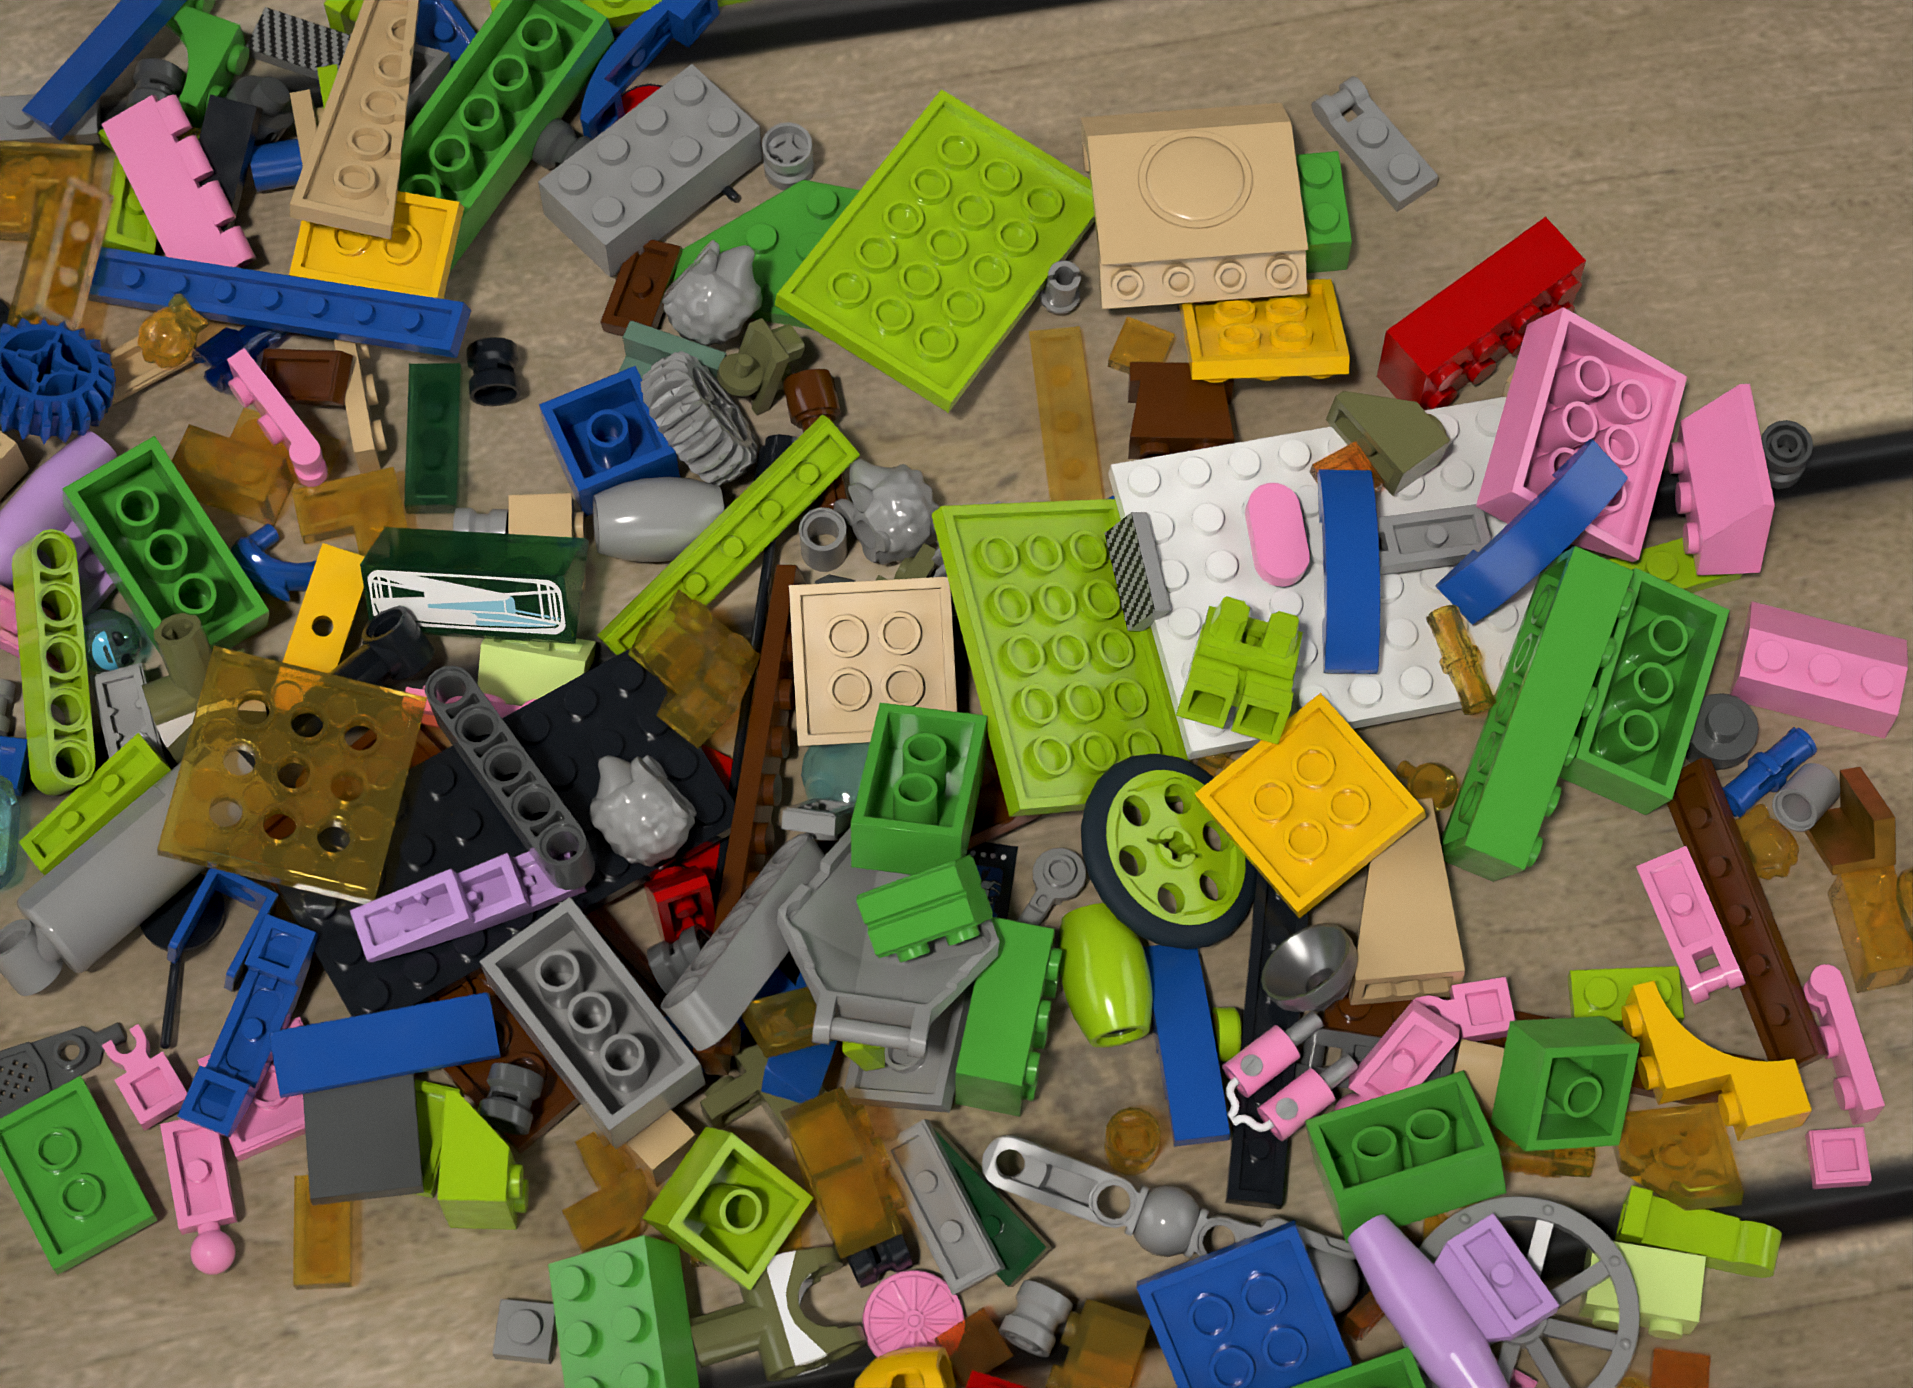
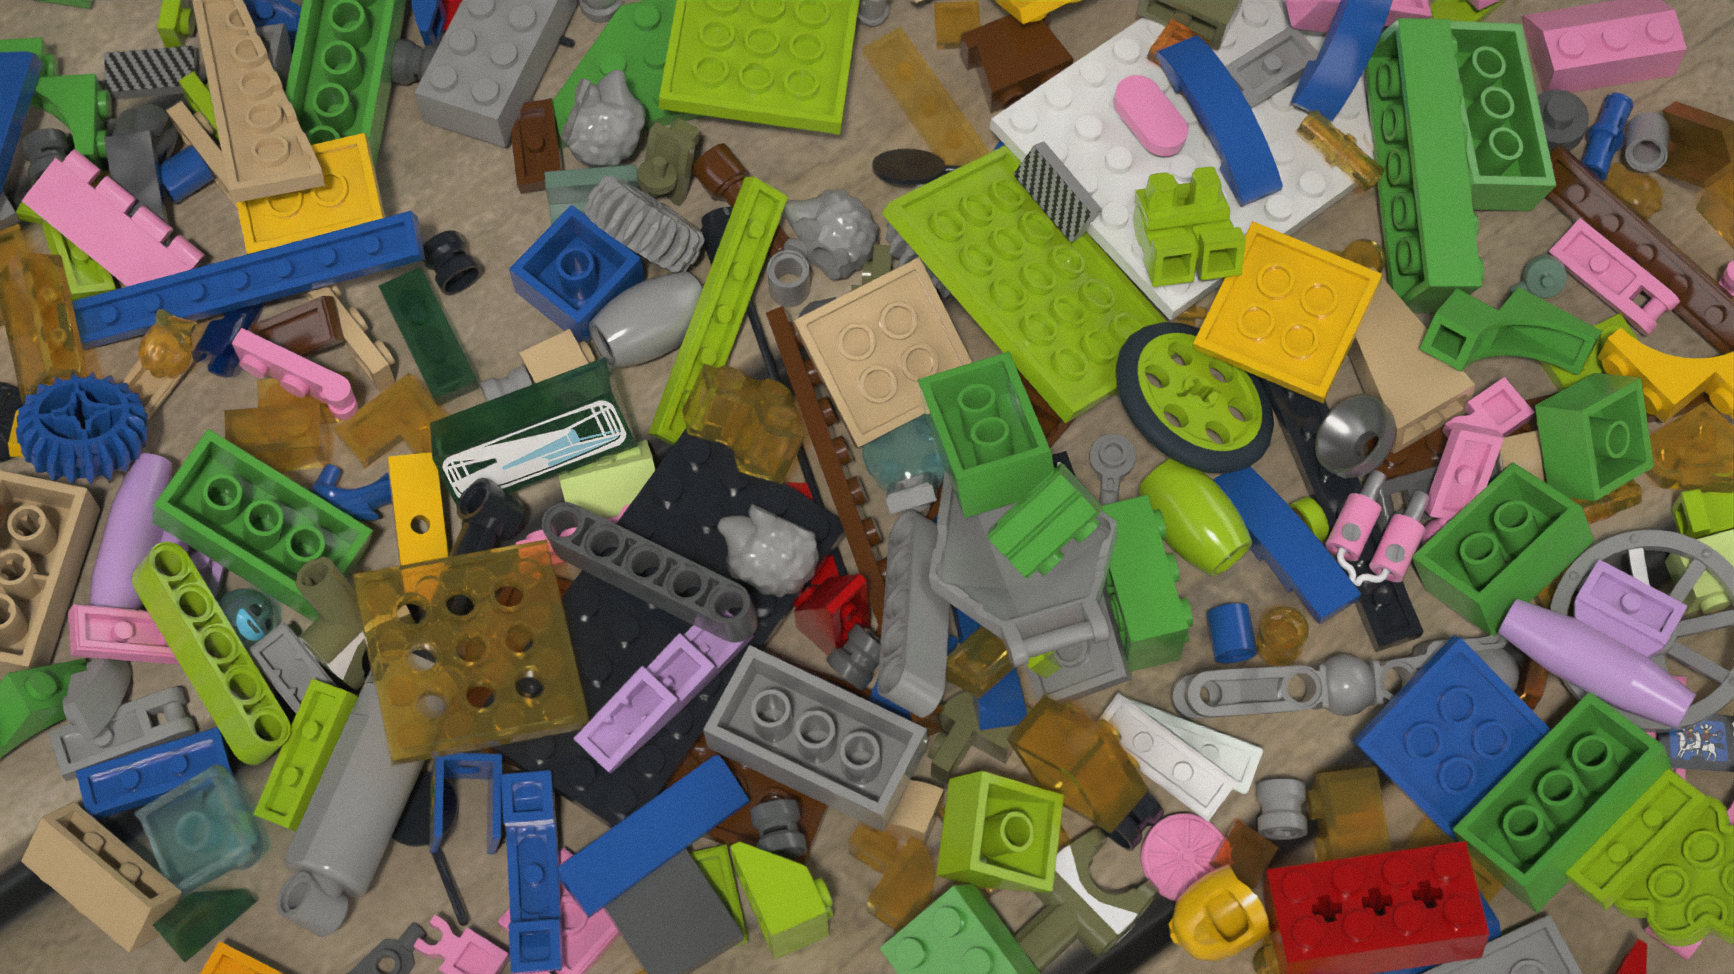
camera: 25 degrees left, 0 degrees up
none -> black piece [872,149,961,185]
none -> blue beam [1206,603,1258,664]
none -> bright green arch [1420,286,1602,375]
none -> sand green piece [1510,255,1567,298]

